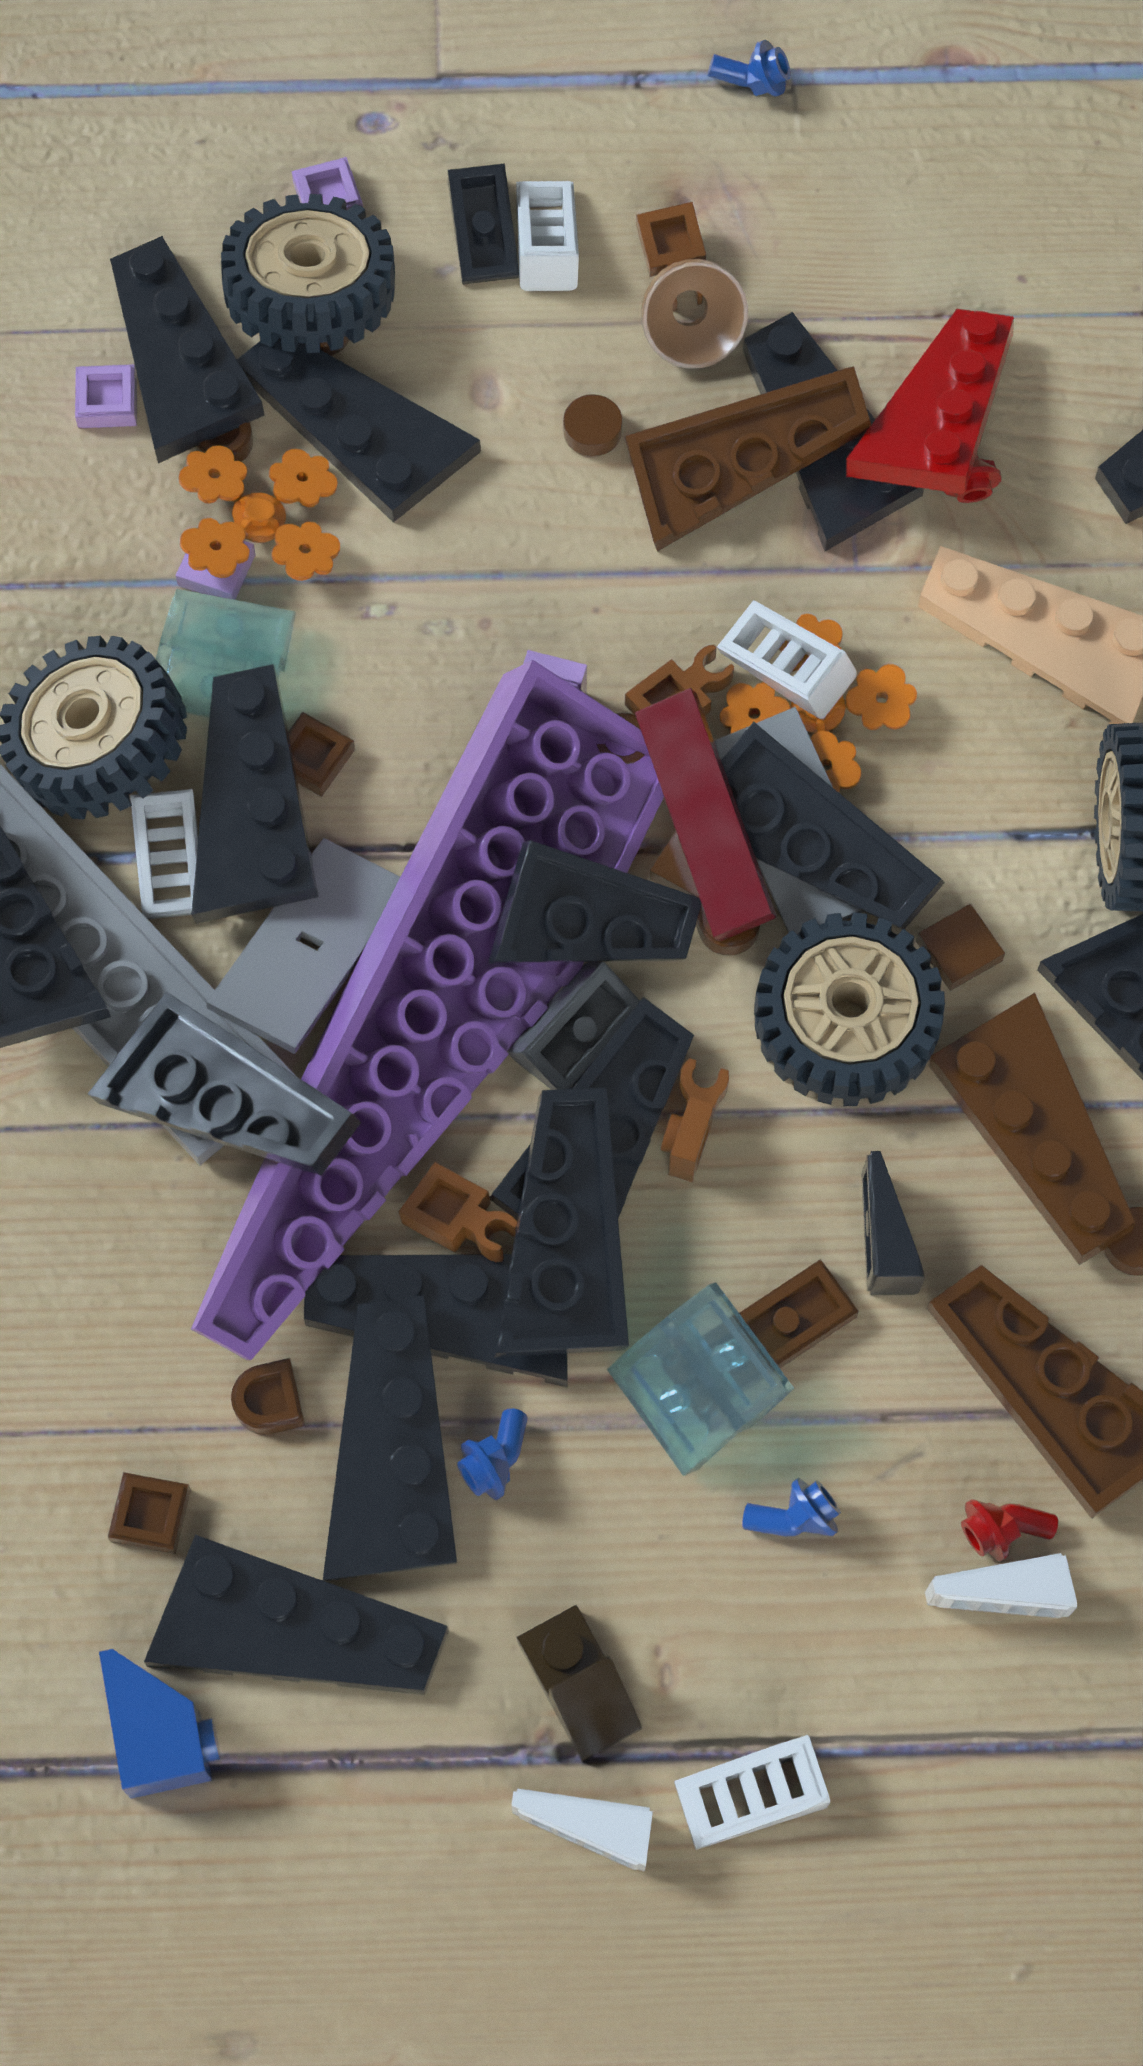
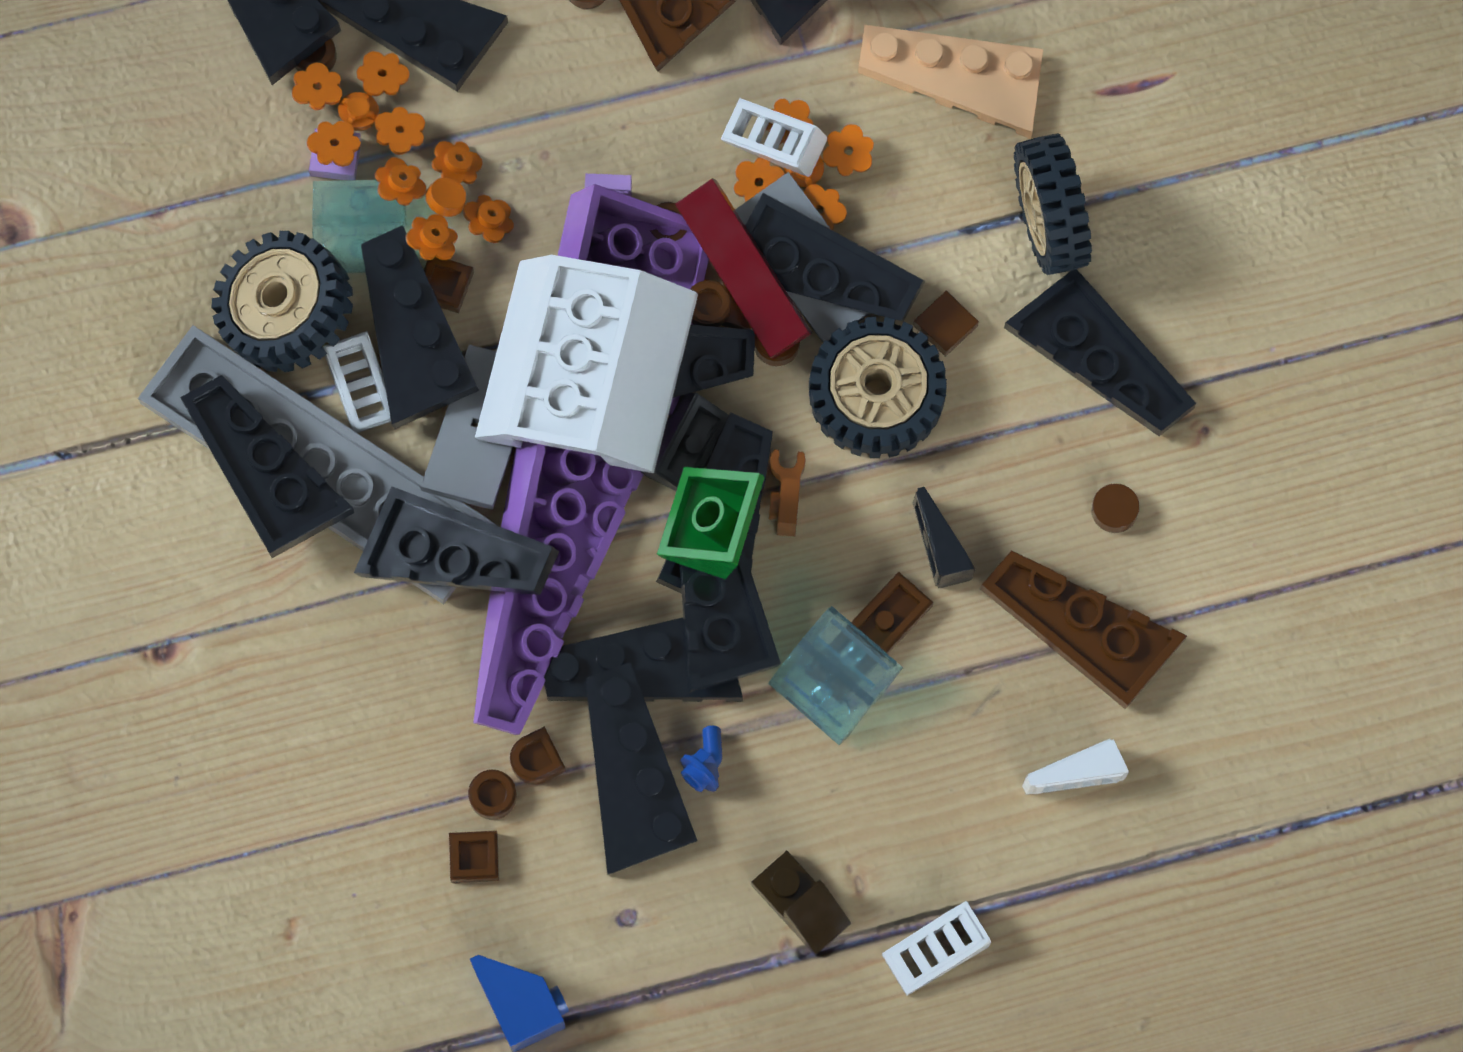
camera: 15 degrees left, 5 degrees up
lavender tile [75,364,137,428] -> none
black wing [144,1535,449,1695] -> none
dark orange plate [398,1162,517,1262] -> none
white slope [511,1789,653,1872] -> none
dark orange plate [625,645,734,716] -> none
blue plate [742,1477,841,1537] -> none
reddish brown wing [929,993,1135,1265] -> none
red plate [961,1499,1058,1562] -> none
none -> orange plant [375,141,514,260]
none -> reddish brown tile [468,770,517,820]
none -> white slope [475,255,698,473]
none -> green slope [657,467,764,579]
none -> reddish brown tile [690,280,731,327]

